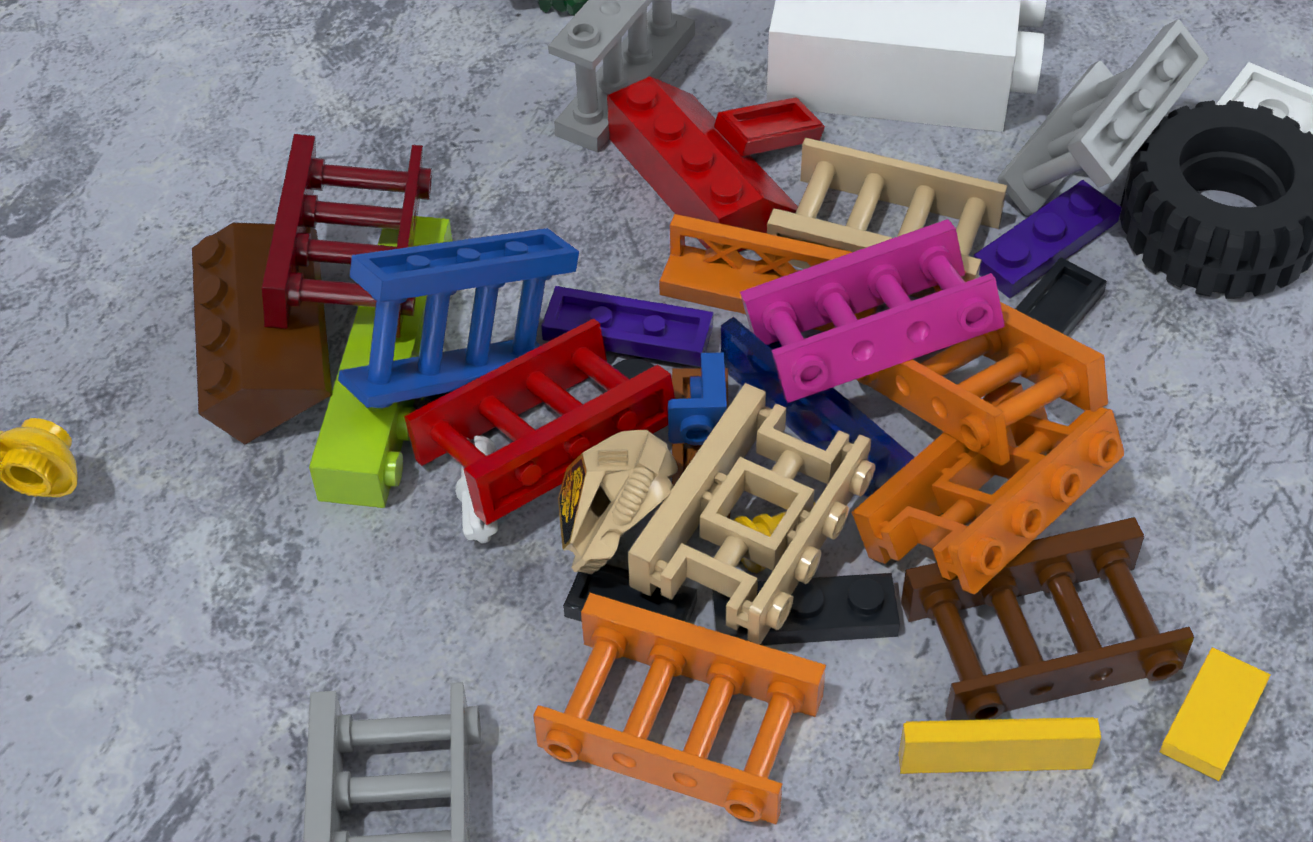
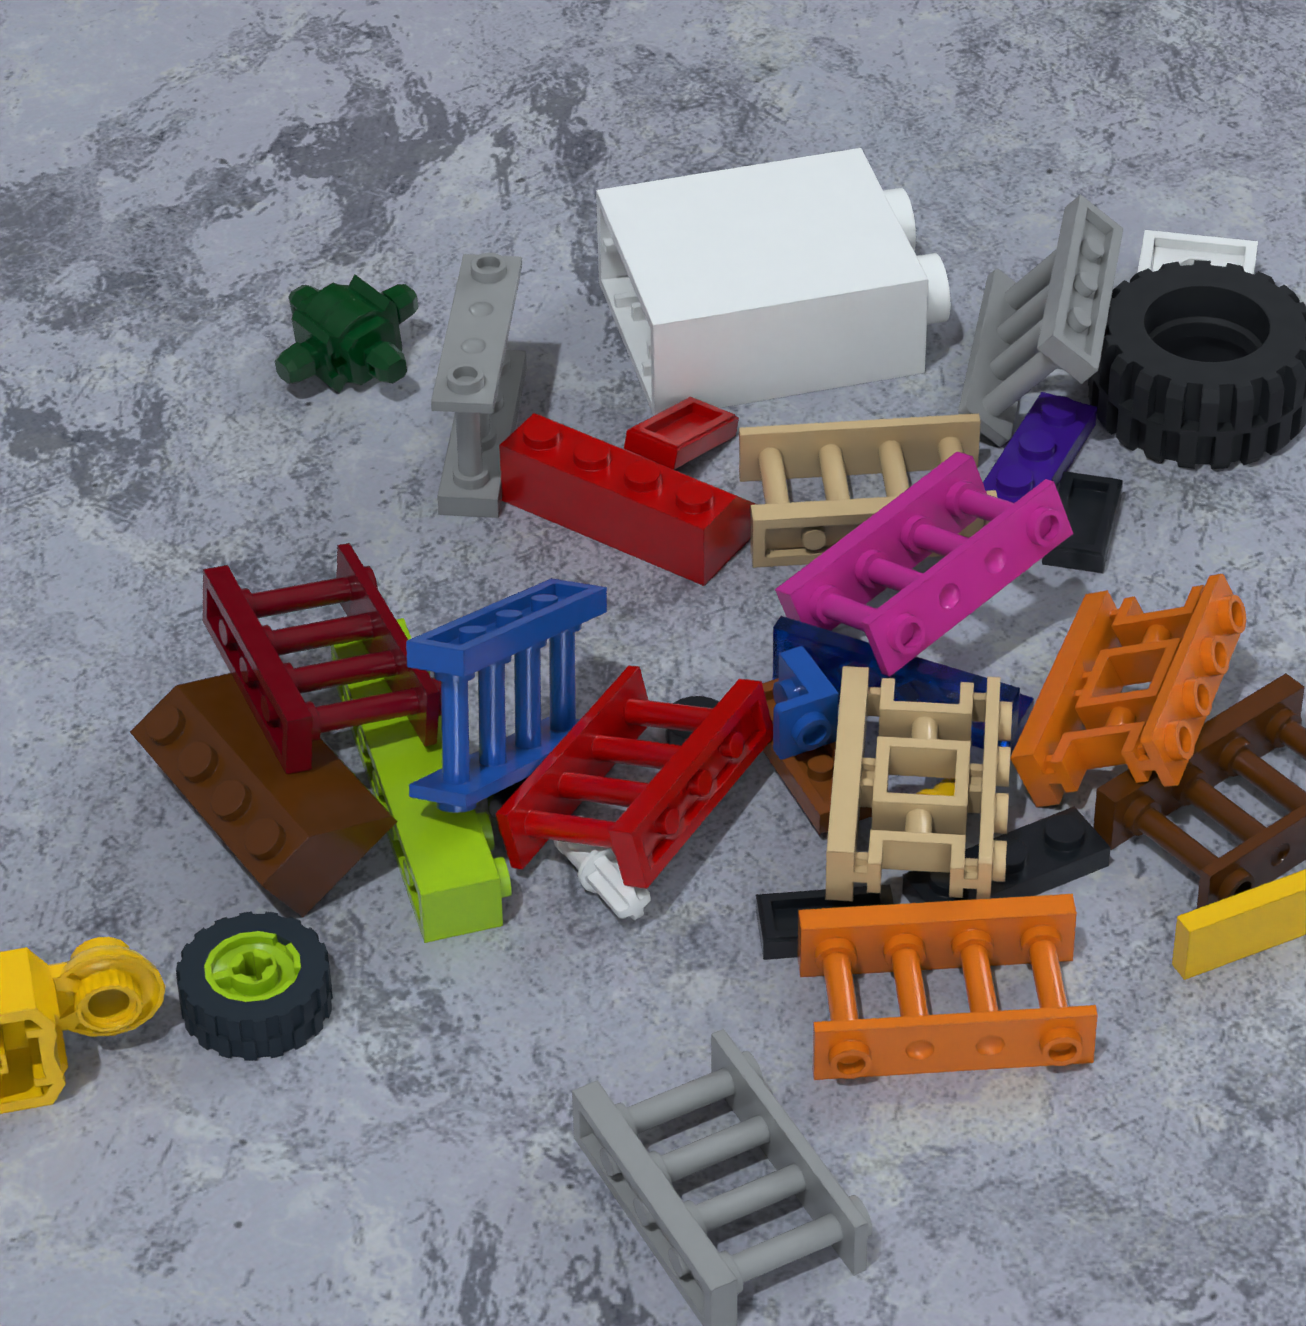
camera: 25 degrees left, 10 degrees down
dark purple plate [541,286,714,367] -> none
tan helmet [558,430,678,574] -> none
orange fence [659,214,878,332] -> none
orange fence [857,285,1108,466] -> none
none -> black wheel [176,911,333,1061]

